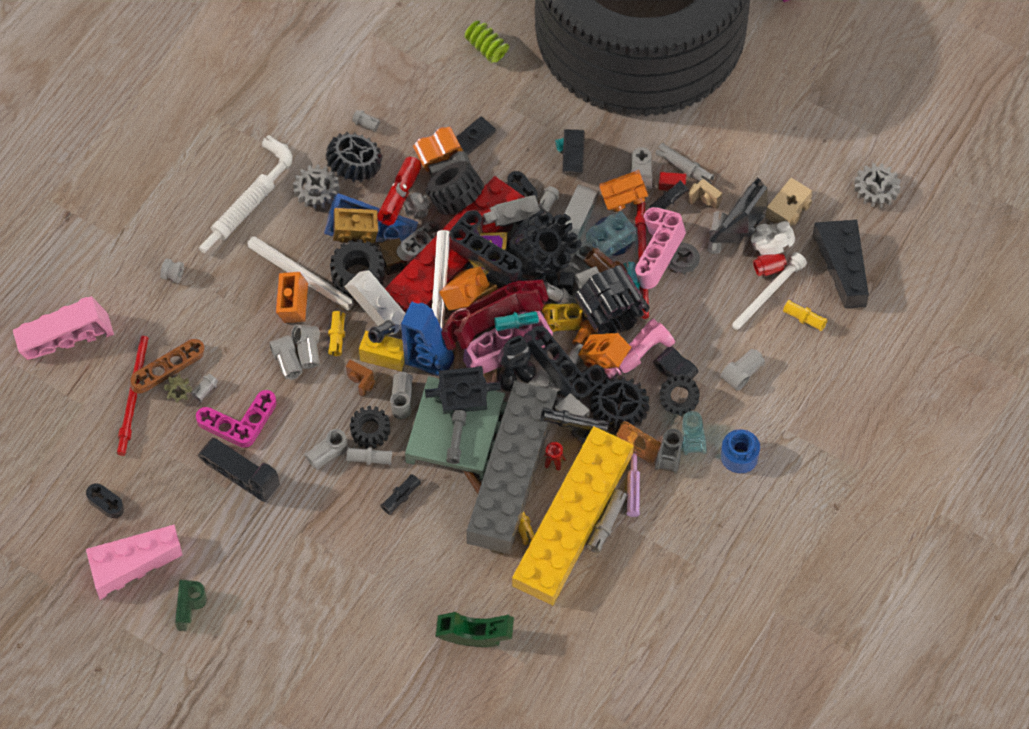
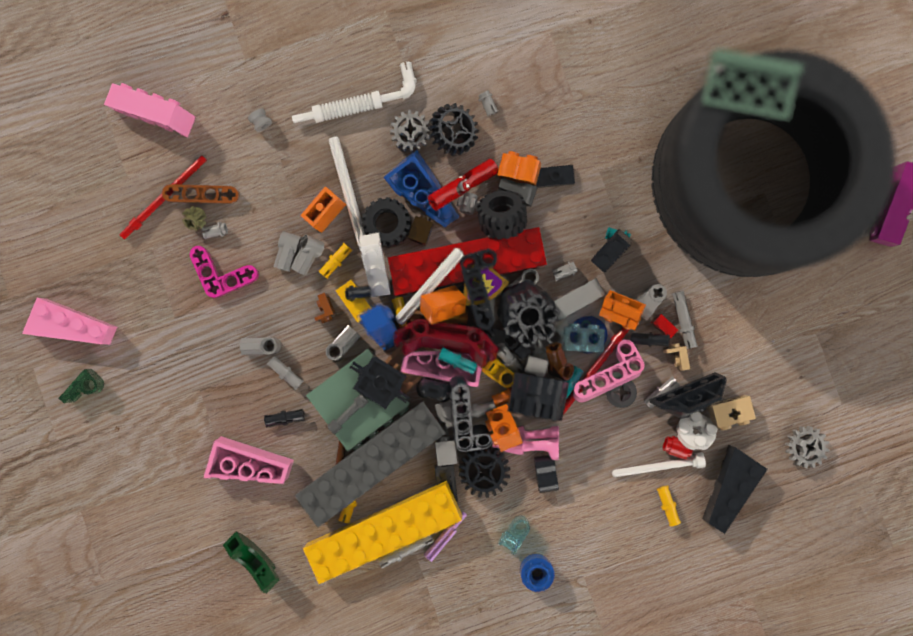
camera: 35 degrees right, 25 degrees up
black beam [86,483,124,518] -> none
black beam [198,437,280,502] -> none
pearl gold bracket [333,208,378,243] -> none
black tyre [350,406,390,449] -> none
dark grey beam [397,221,443,262] -> none
lime piece [464,20,510,63] -> none
light grey hinge [482,195,540,227] -> none
black beam [507,171,538,201] -> none
black pin [540,407,608,432] -> none
red piece [543,442,566,471] -> none
clear orange tile [616,421,661,463] -> none
dark grey piece [655,428,683,474] -> none
black tyre [660,374,700,416] -> none
light grey piece [721,349,765,391] -> none
none -> bright pink wedge [204,436,294,484]

